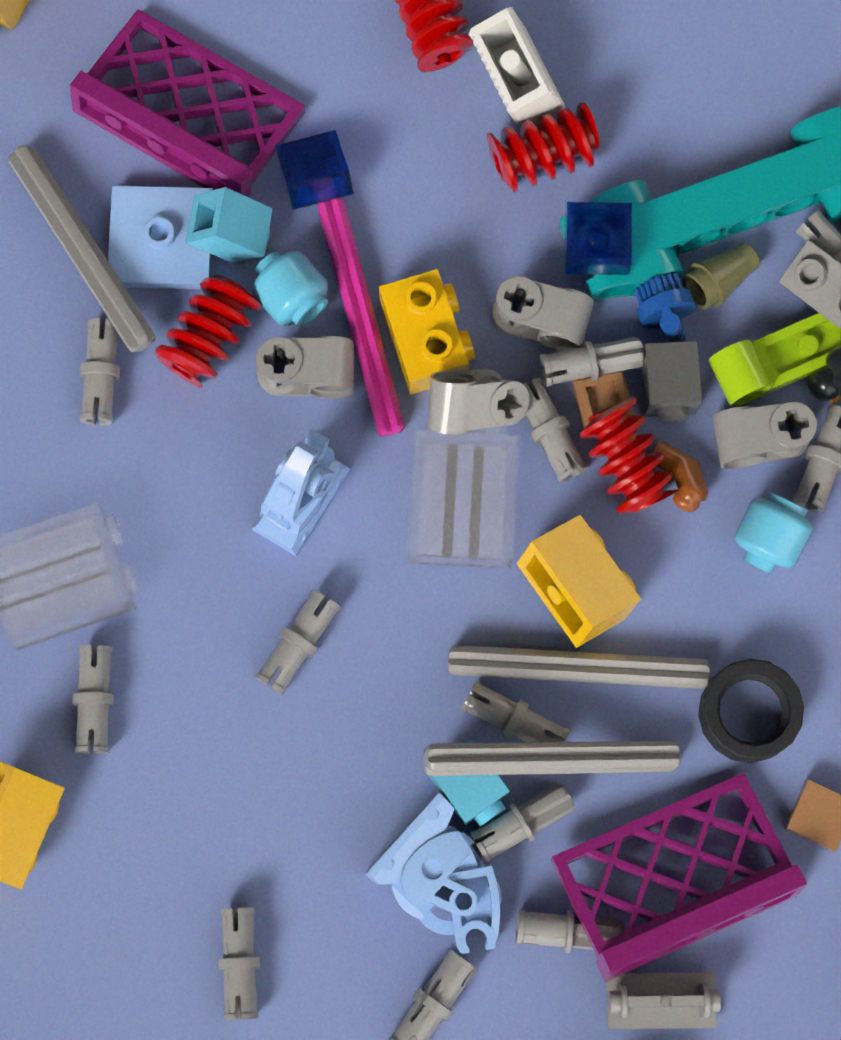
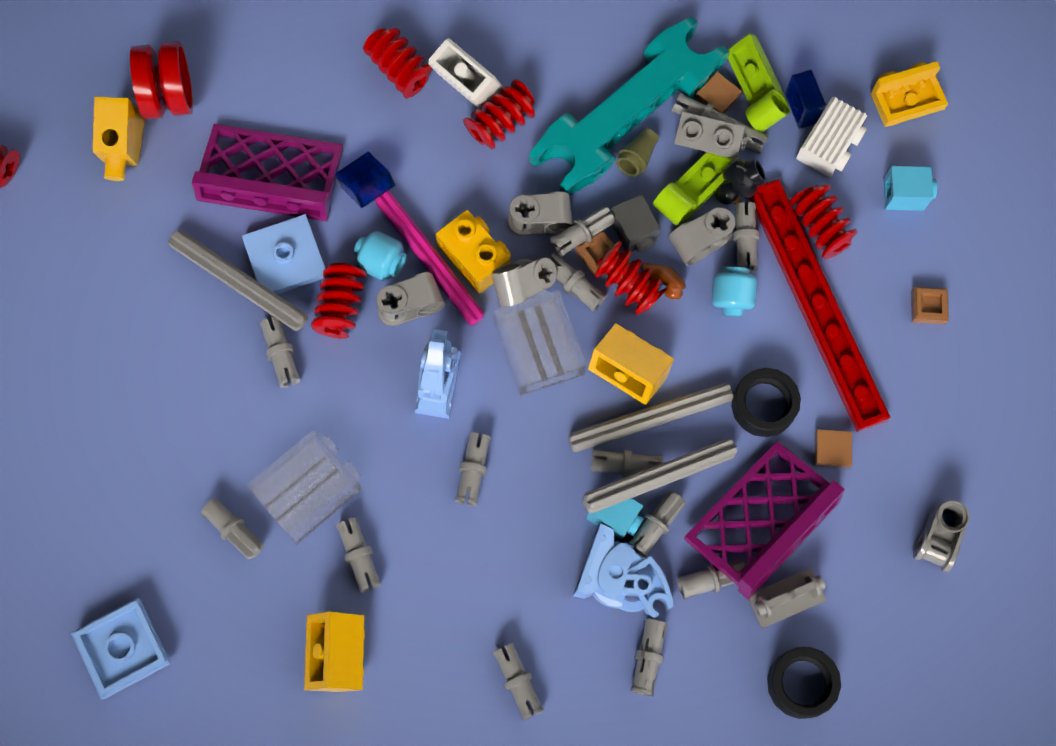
camera: 25 degrees left, 5 degrees down
medium azure brick [185,187,273,263] -> none
clear blue piece [565,202,632,275] -> none
blue piece [634,272,696,342] -> none

